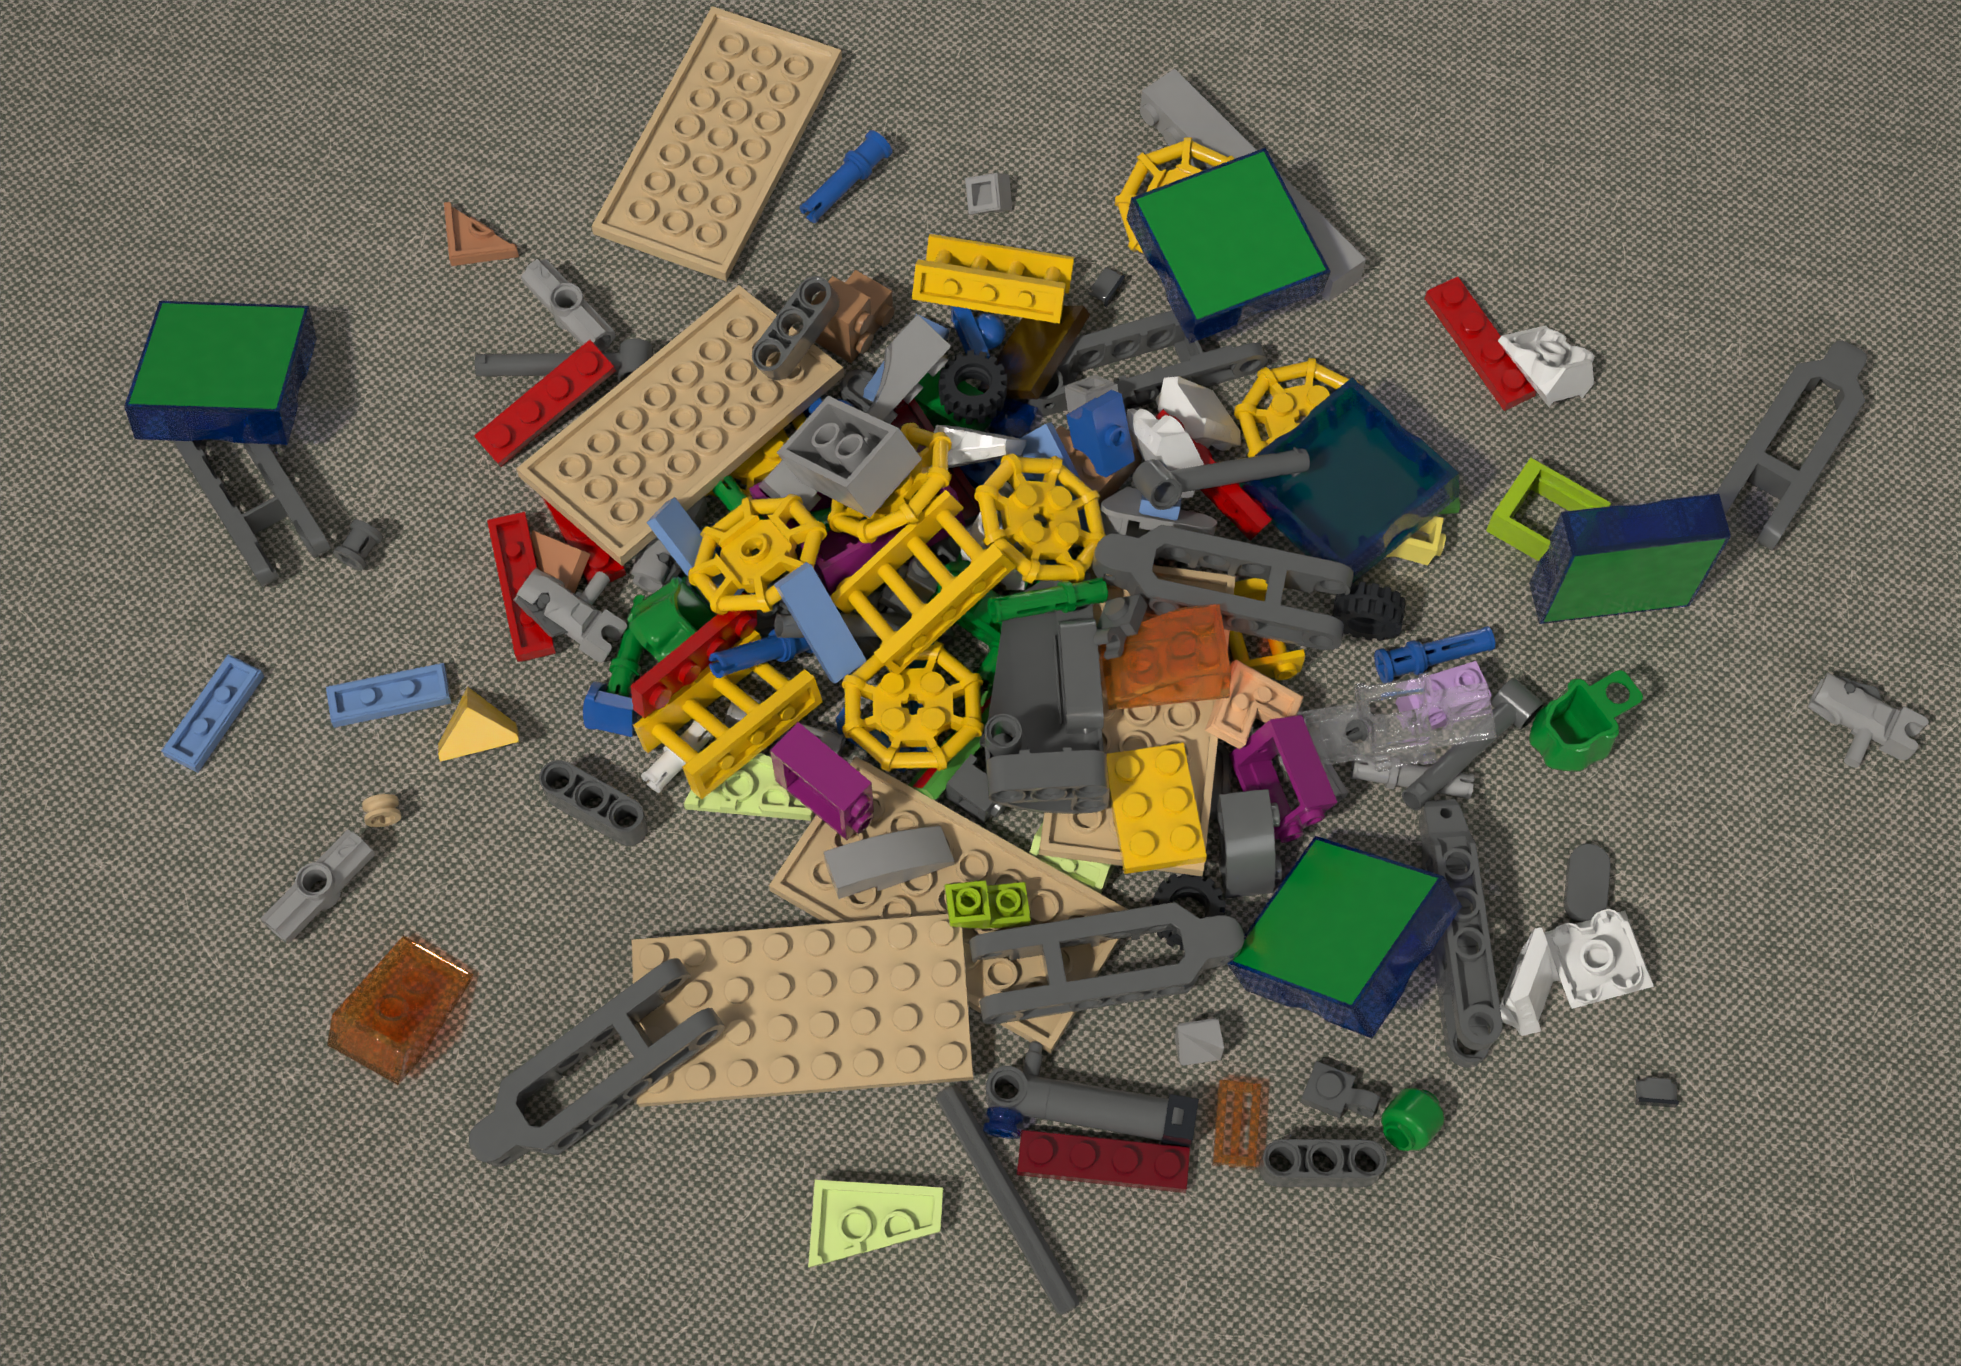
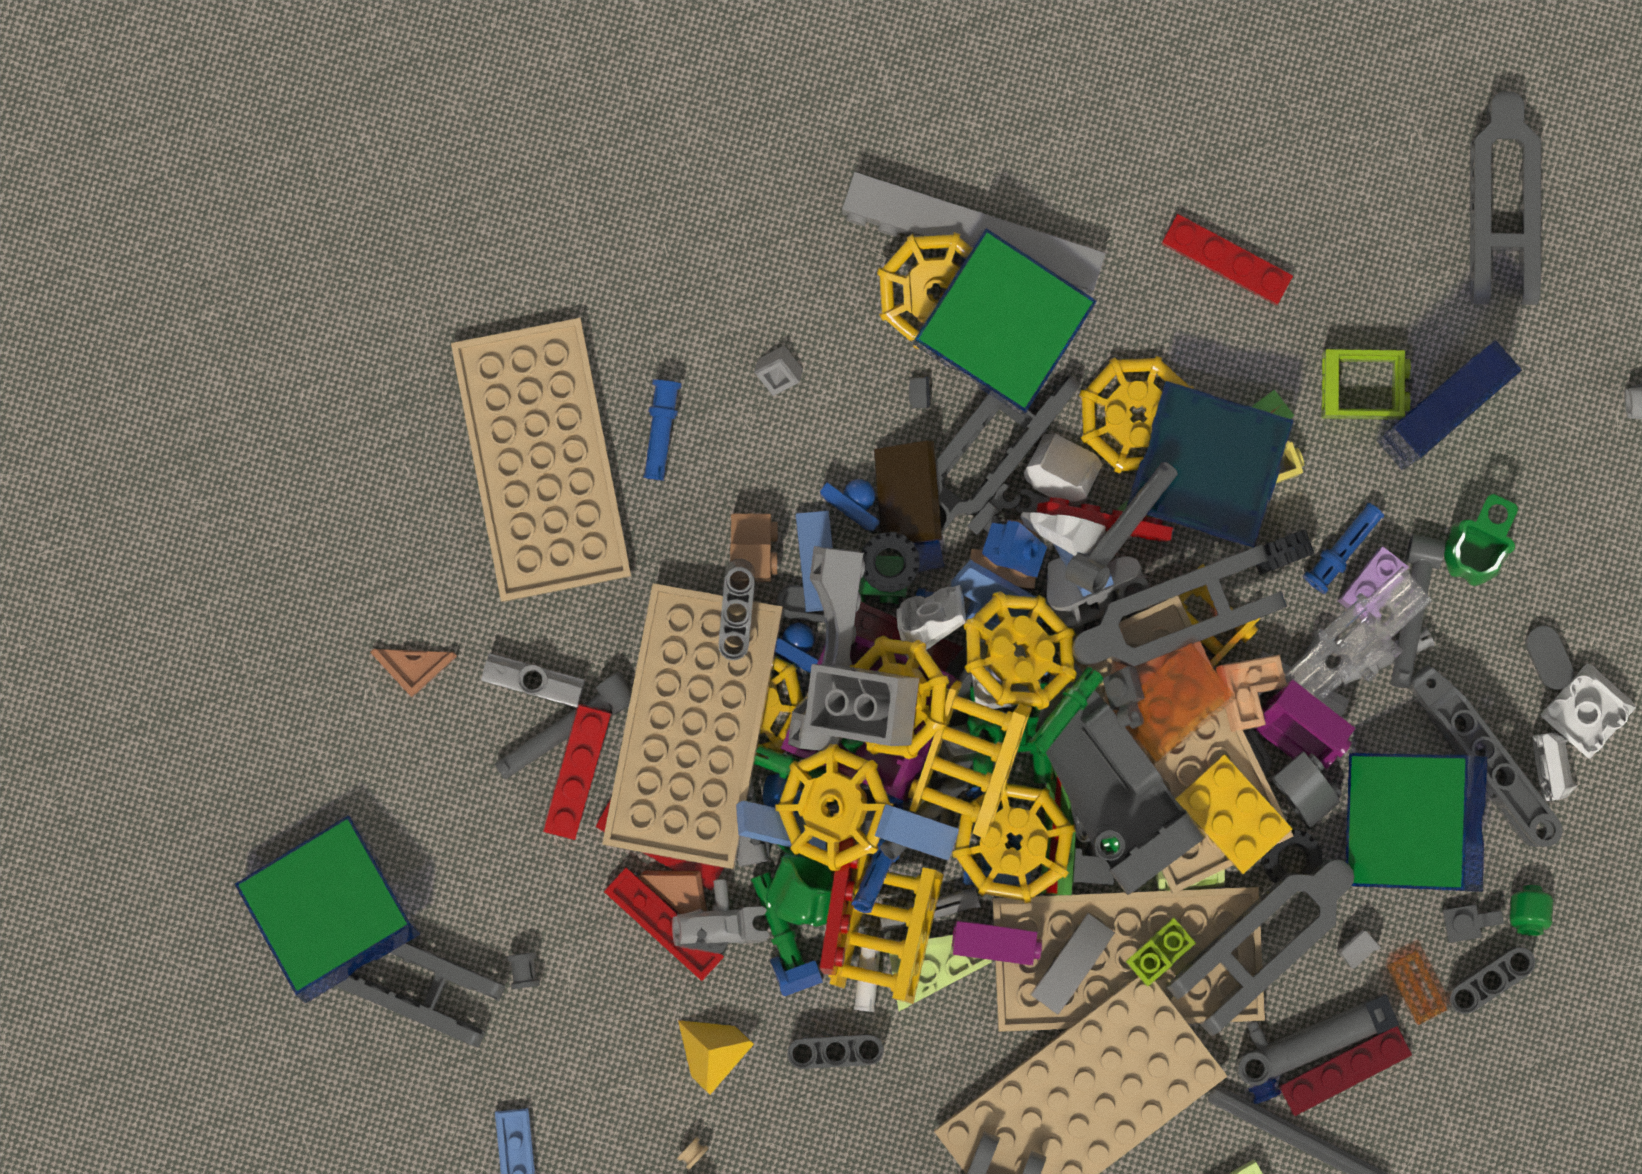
camera: 35 degrees left, 20 degrees up
medium blue tile [326,663,452,728] -> none
yellow fence [912,234,1074,324] -> none
light grey slope [1065,375,1118,413] -> none
white slope [1498,325,1594,407] -> none

